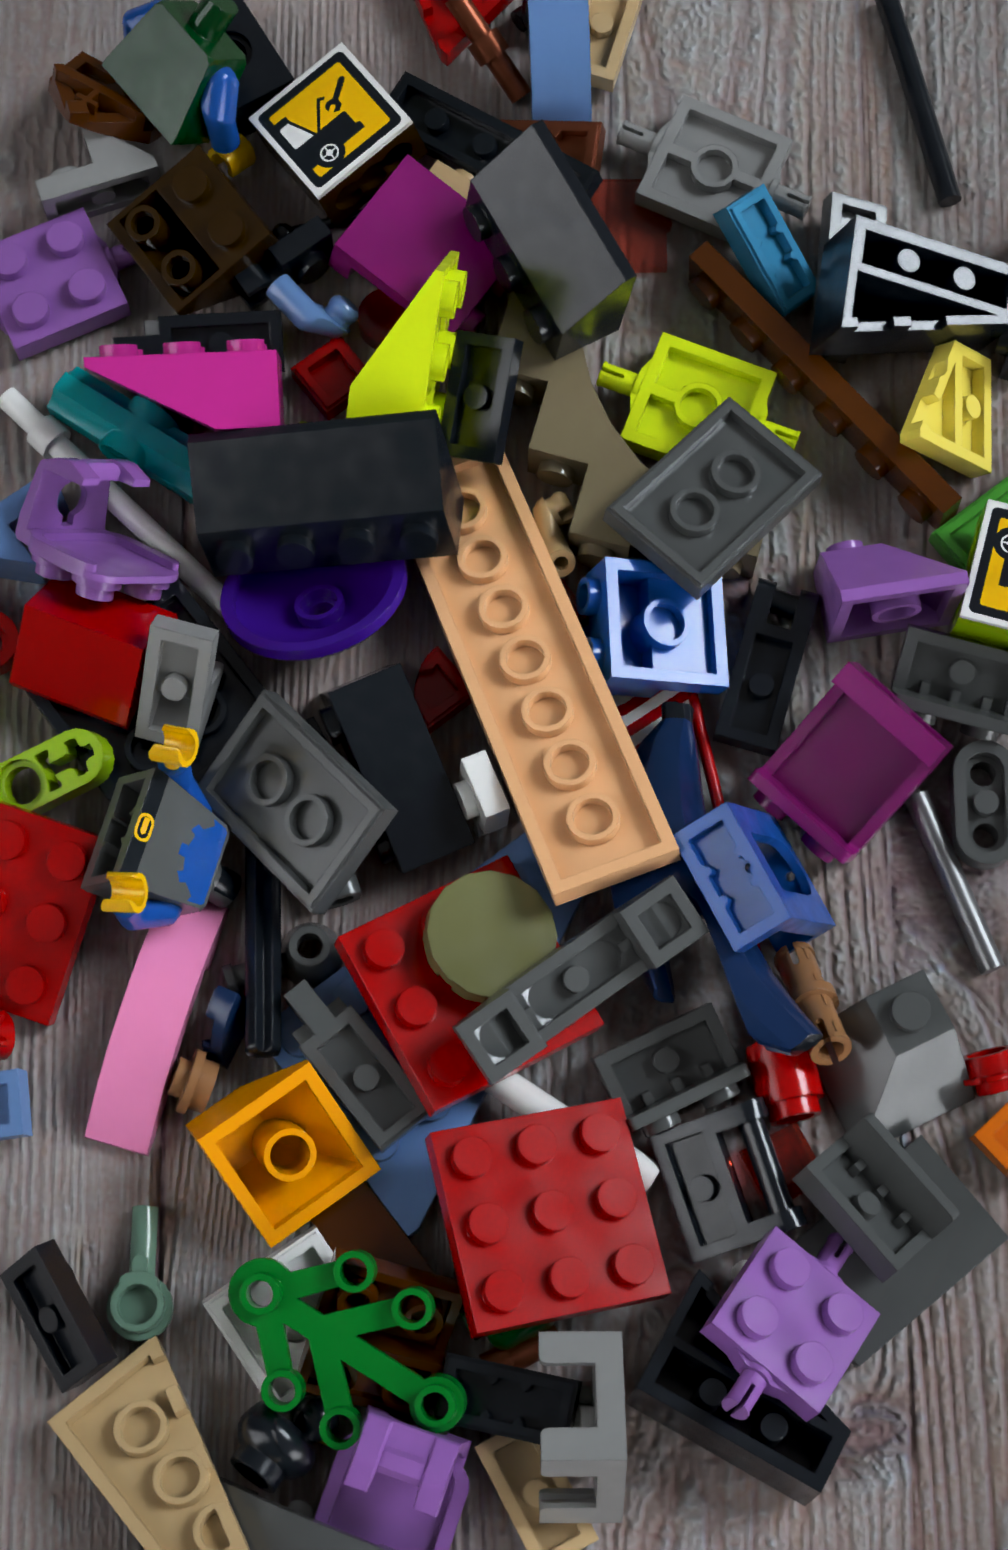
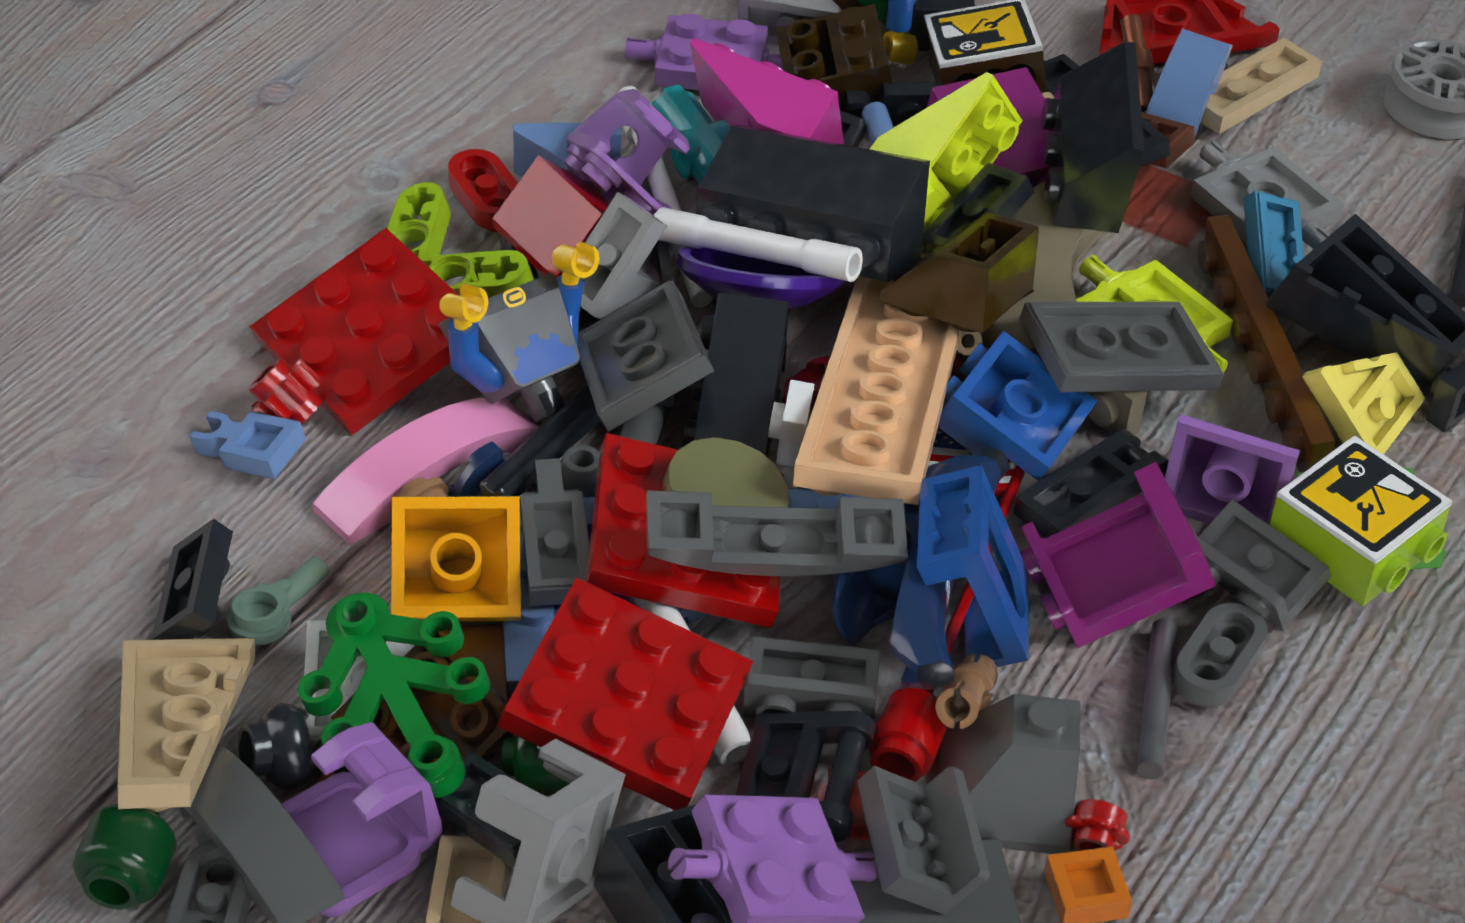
camera: 30 degrees right, 30 degrees down
none -> white piece [654,207,863,282]
none -> dark brown slope [879,212,1039,333]

